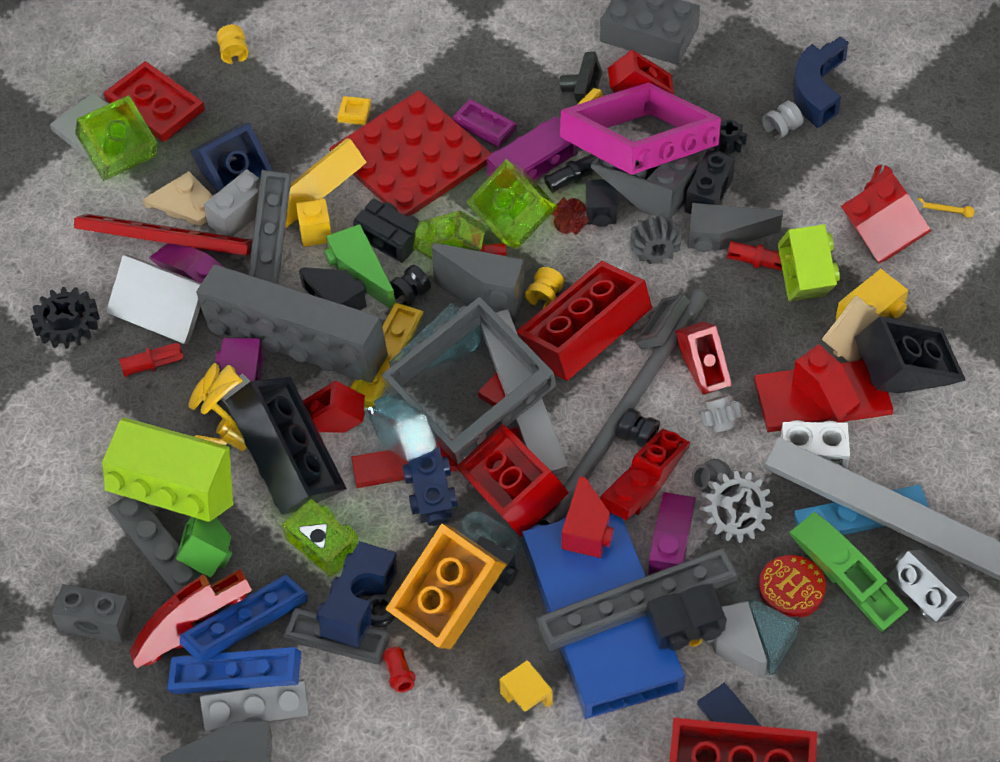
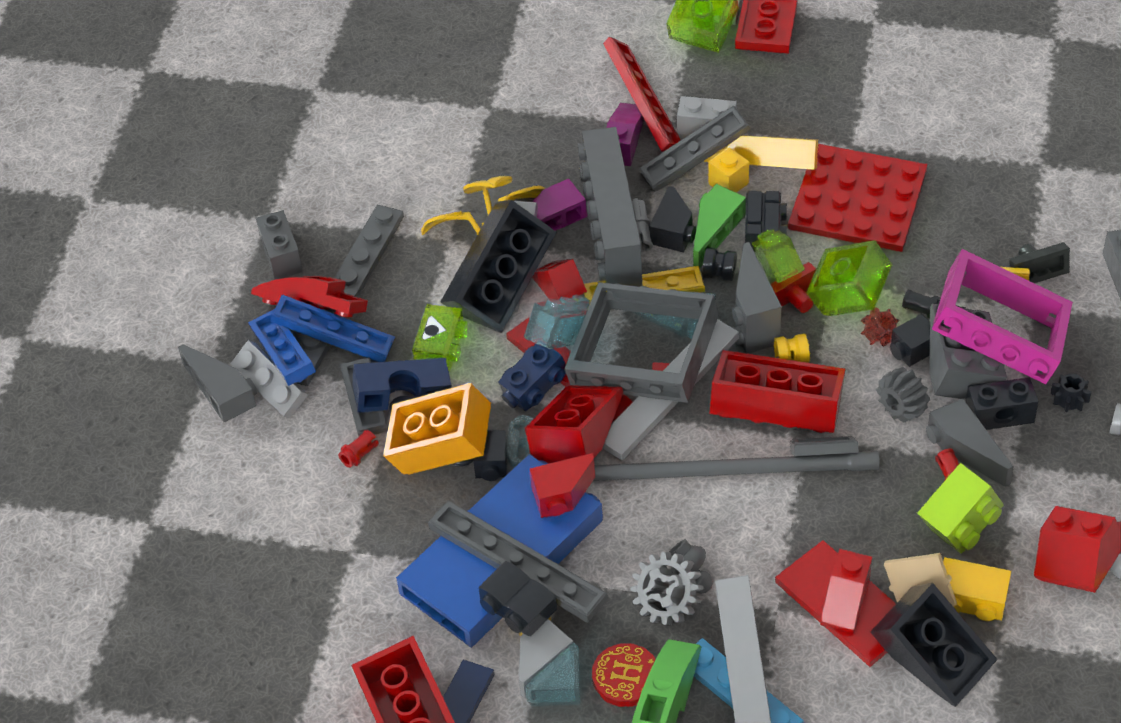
camera: 60 degrees right, 5 degrees down
black gear [30,287,100,349] -> none
lime slope [102,417,233,522] -> none
tile [106,255,201,344] -> none
red axle [119,342,183,377] -> none
tan wing [142,171,213,226] -> none
bright green slope [176,517,232,577] -> none
dark blue slope [190,123,274,193] -> none
yellow wheel [216,24,249,64] -> none
yellow tile [337,96,371,125] -> none
magenta plate [453,99,517,148] -> none
magenta brick [487,116,578,196] -> none
yellow panel [499,660,553,711] -> none
red slope [600,428,690,521] -> none
red slope [607,49,675,95] -> none
black wheel [617,408,660,448] -> none
magenta slope [648,492,696,576] -> none
red slope [675,321,732,395] -> none
light grey gear [700,395,743,433] -> none
white brick [780,420,850,469] -> none

